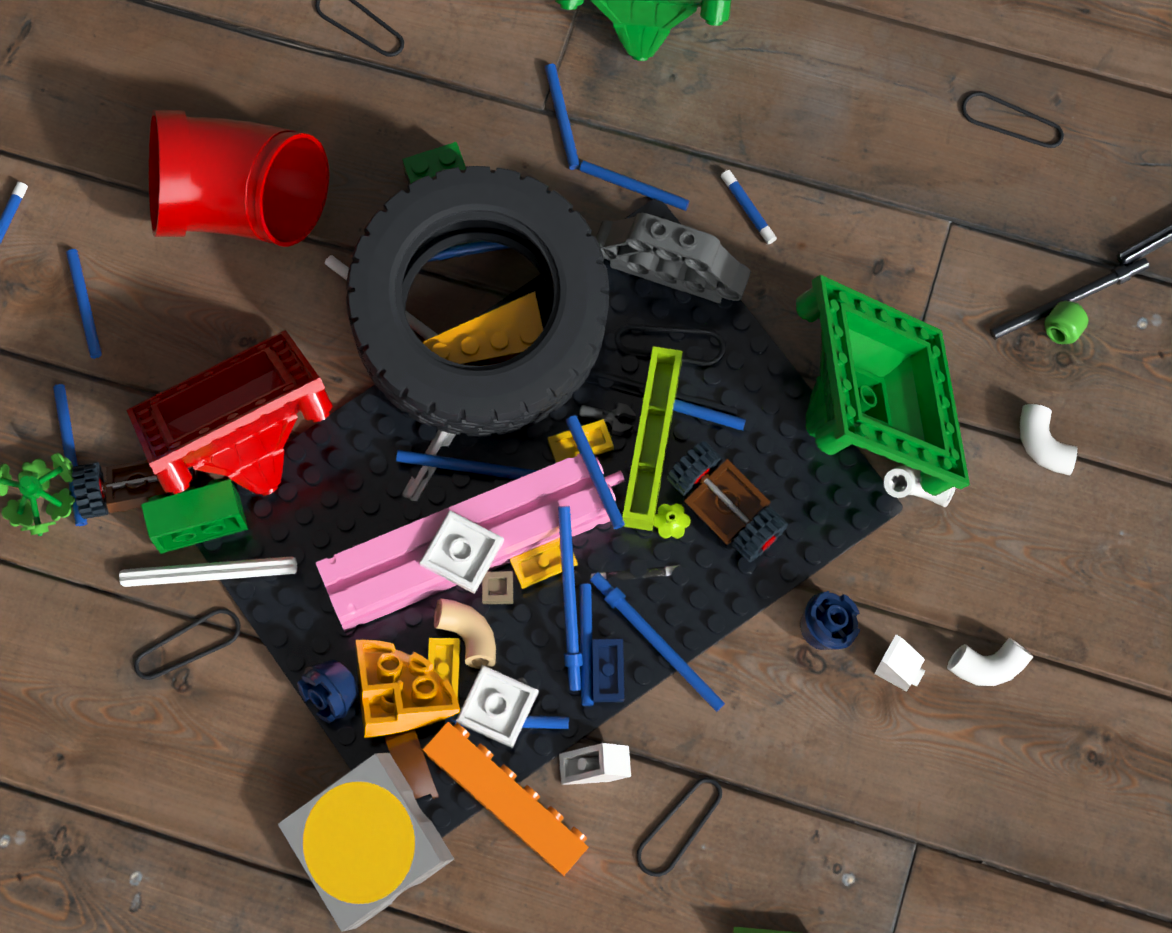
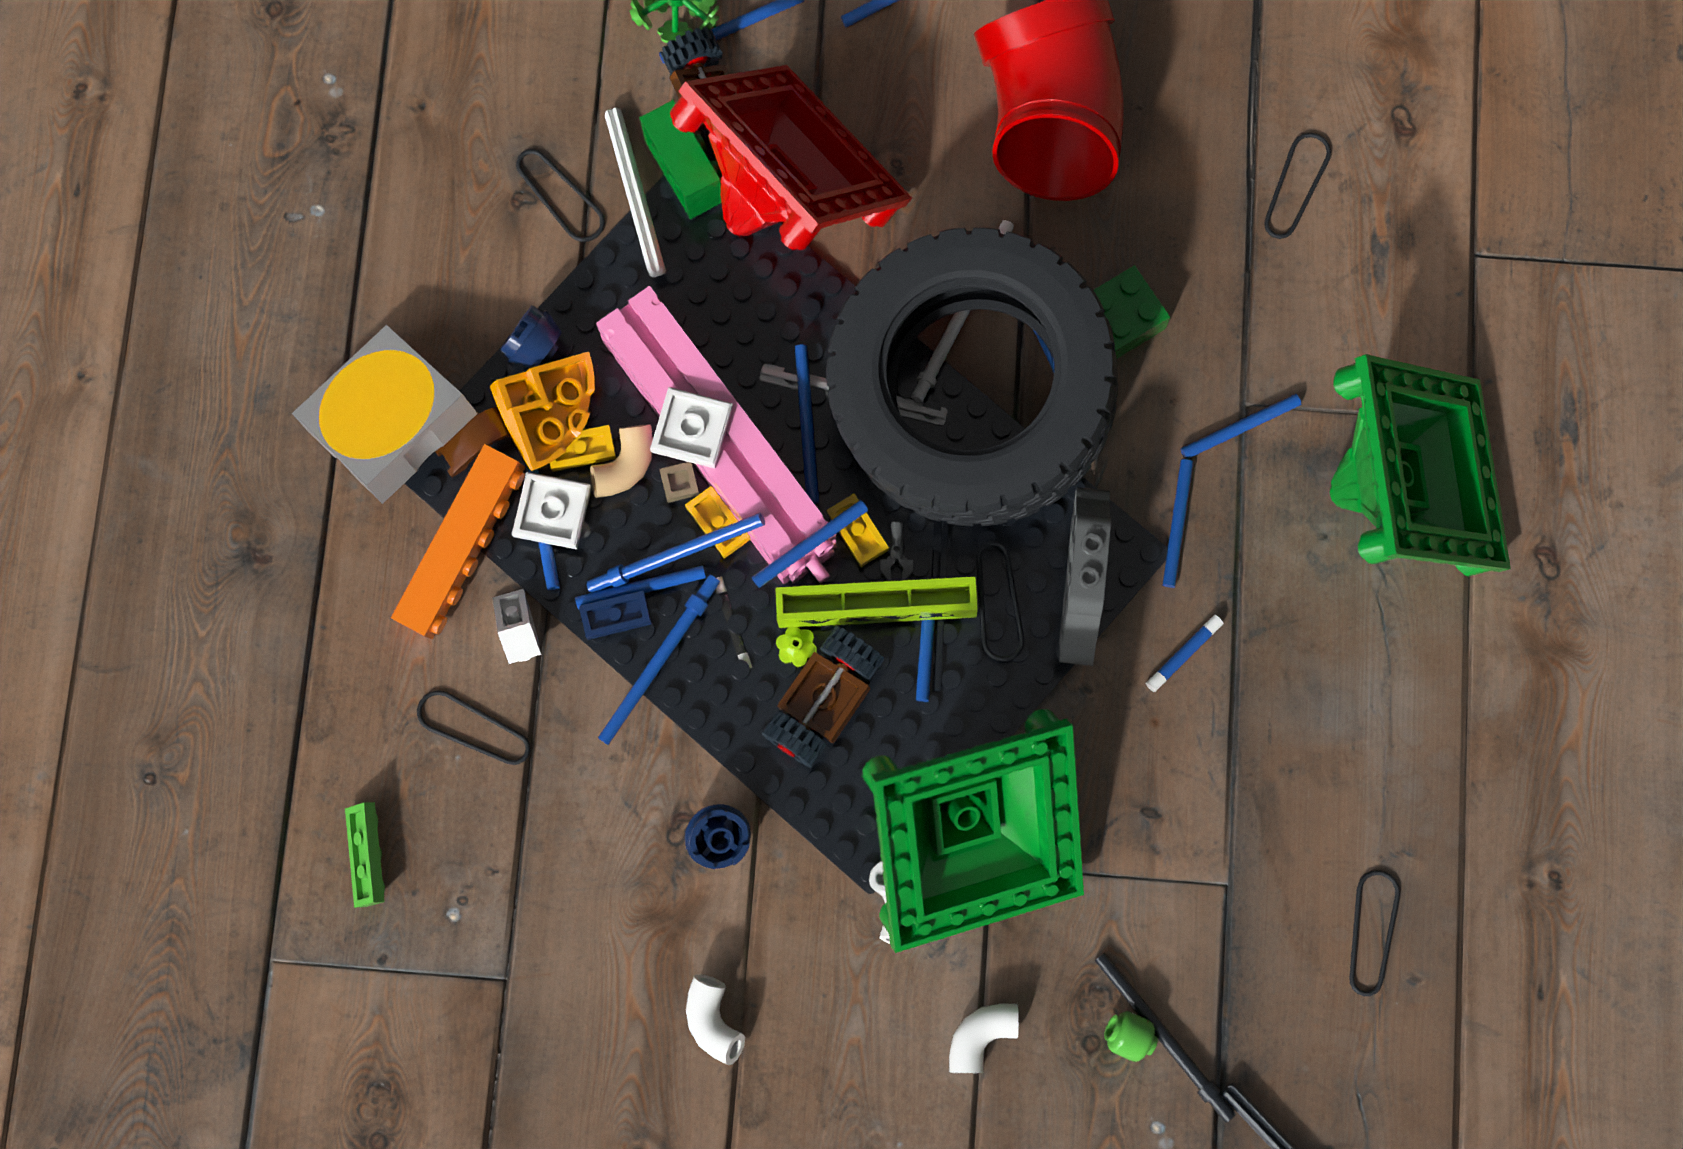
camera: 80 degrees right, 5 degrees up
light orange wedge [423,291,543,366] -> none
white slope [874,635,925,692] -> none

